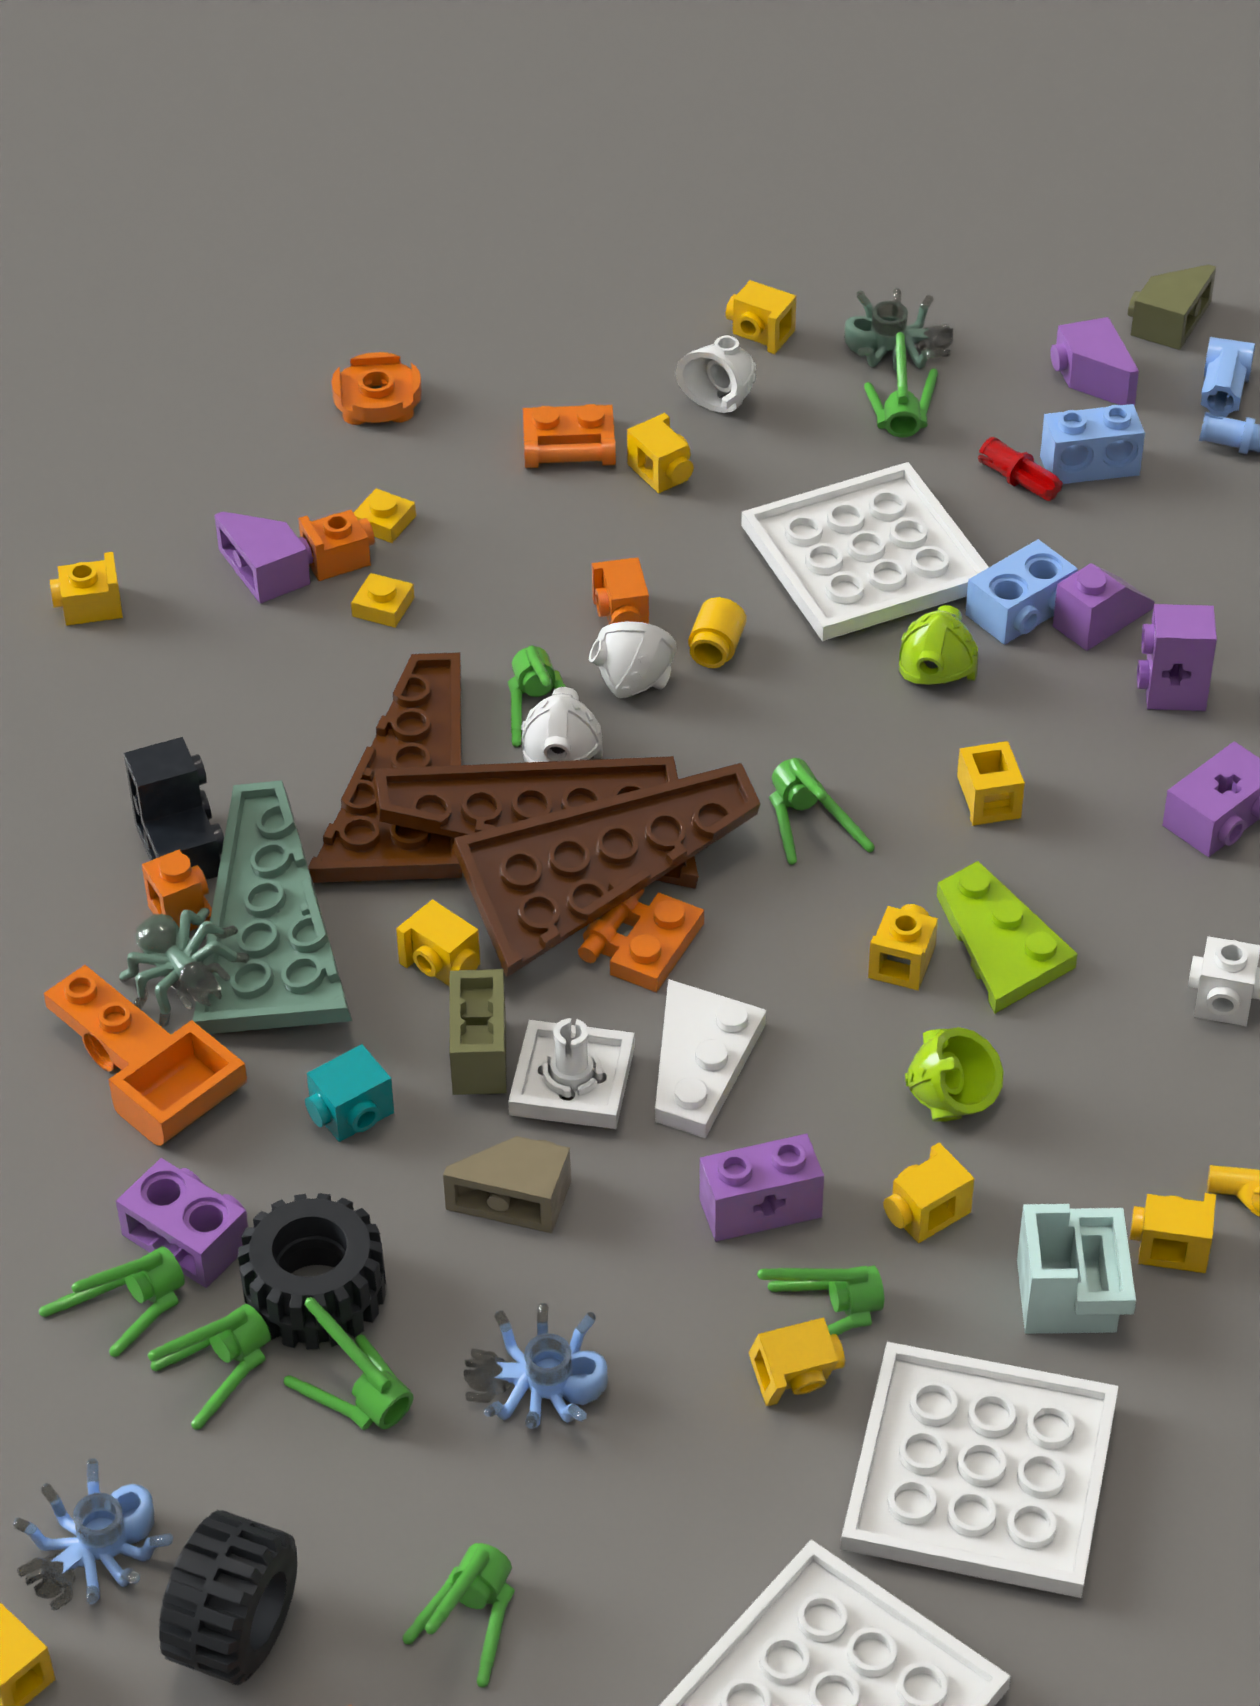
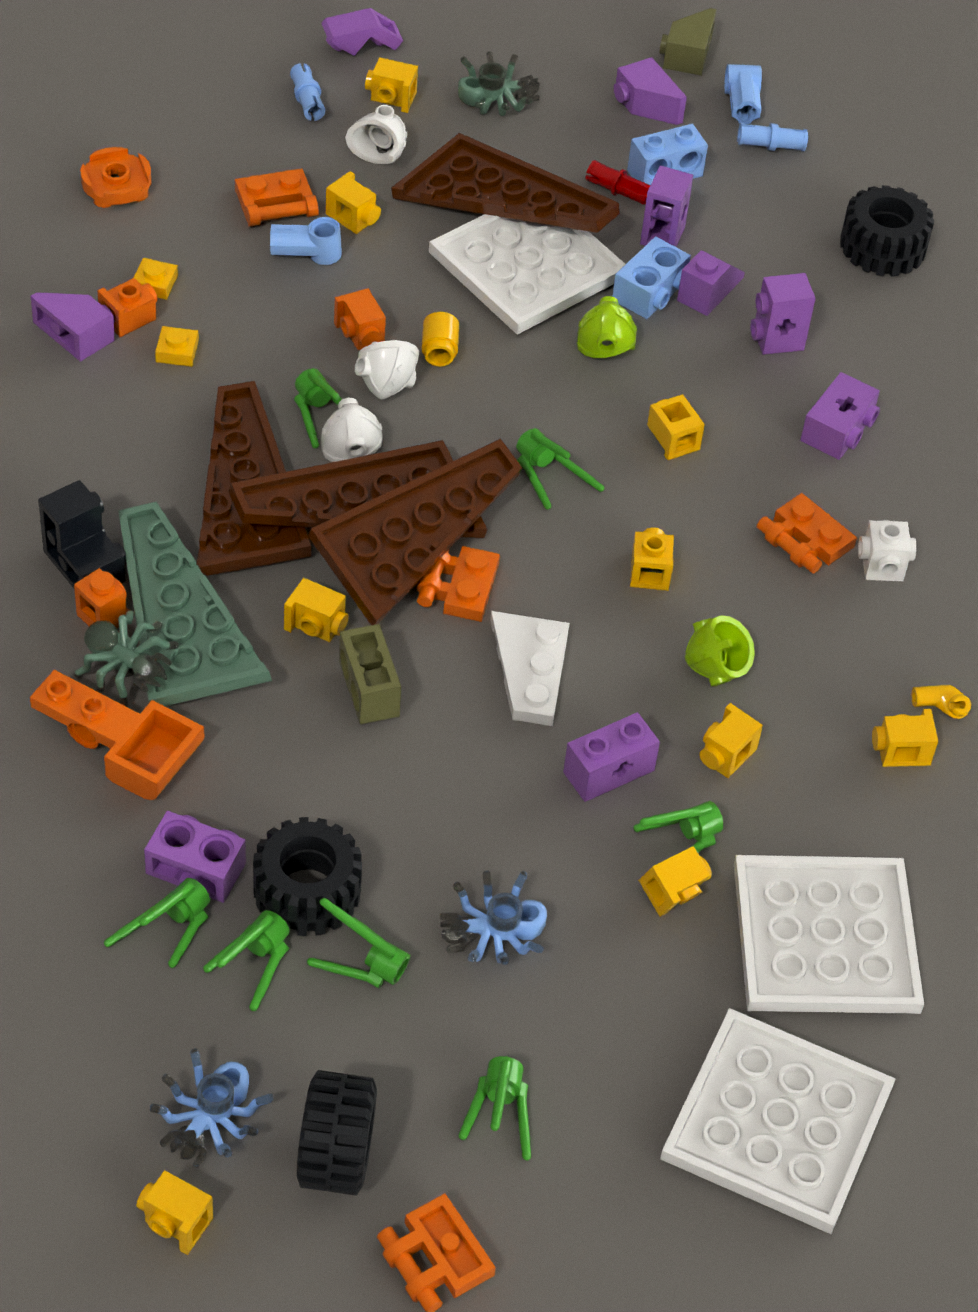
camera: 20 degrees left, 5 degrees up
teal brick [305,1044,394,1142] -> none
dark tan slope [443,1136,571,1233] -> none
white plate [508,1018,635,1129] -> none
bright green plant [864,332,938,438] -> none
lime wing [937,861,1078,1014] -> none
light aqua plate [1017,1204,1136,1334] -> none
none -> light blue piece [270,217,342,265]
none -> light blue pin [290,63,325,121]
none -> medium lavender slope [321,8,403,56]
none -> reddish brown wing [391,133,620,233]
none -> medium lavender brick [640,165,693,247]
none -> orange plate [757,493,857,574]

